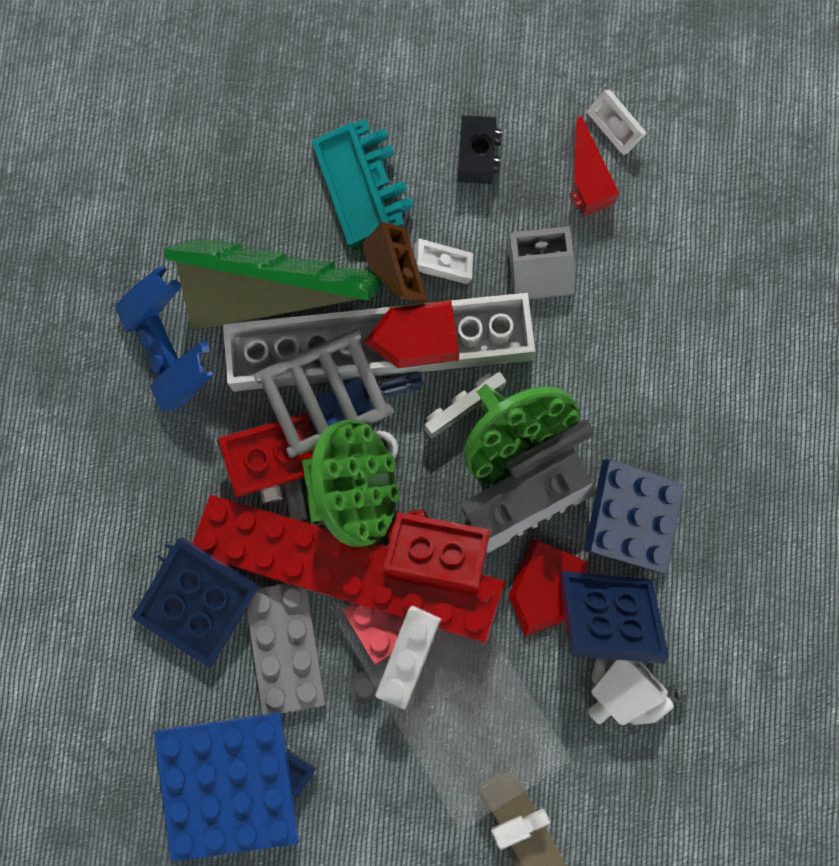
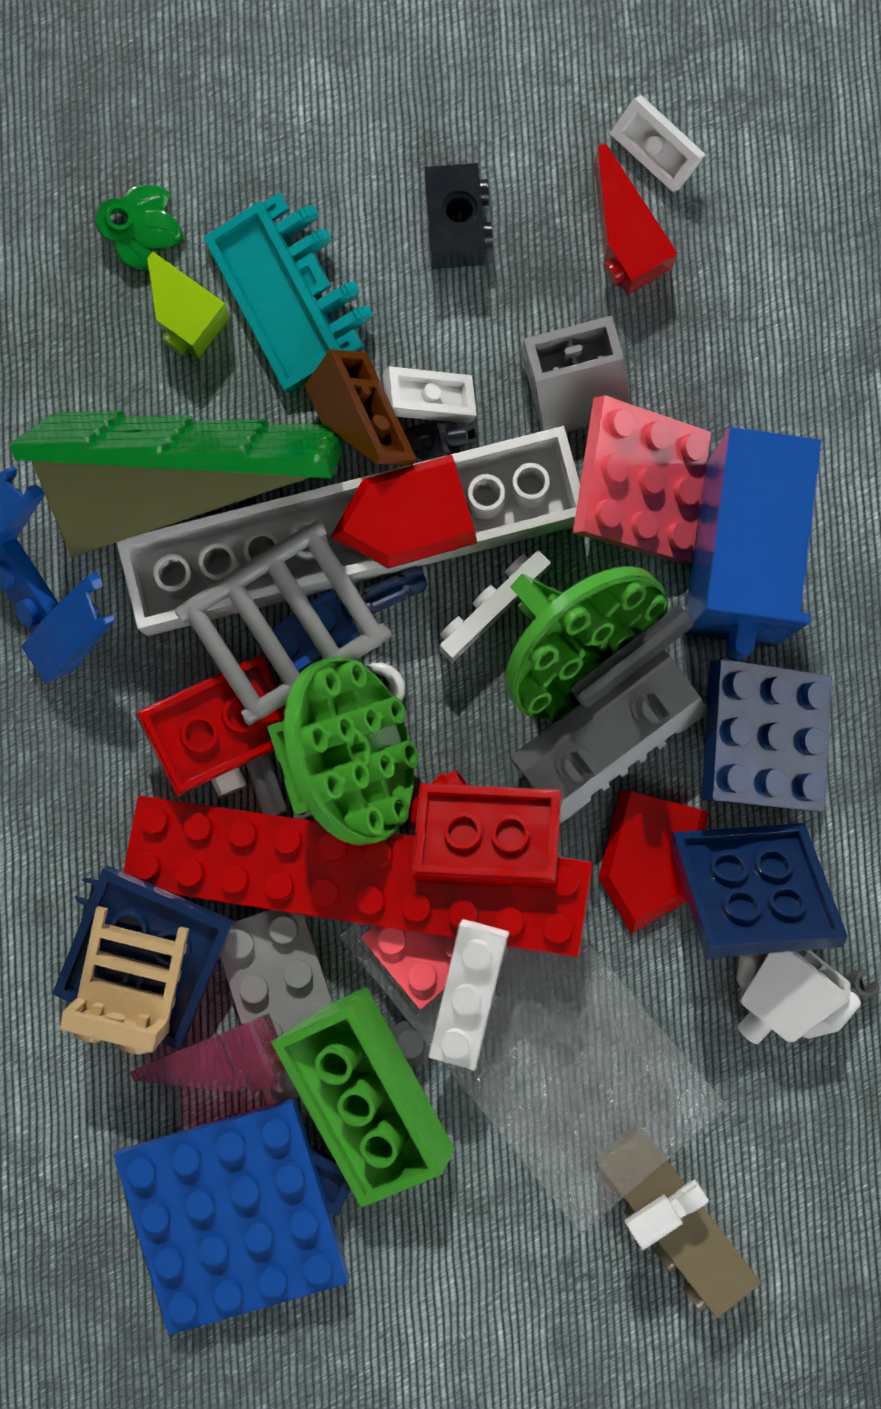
camera: 10 degrees left, 5 degrees up
none -> tan plate [59,906,189,1054]
none -> green plate [95,185,184,272]
none -> clear pink slope [130,1013,285,1093]
none -> lime slope [147,252,230,359]
none -> bright green slope [271,987,455,1208]
none -> black piece [404,421,477,461]
none -> coral plate [573,395,711,564]
none -> blue container [684,427,822,662]

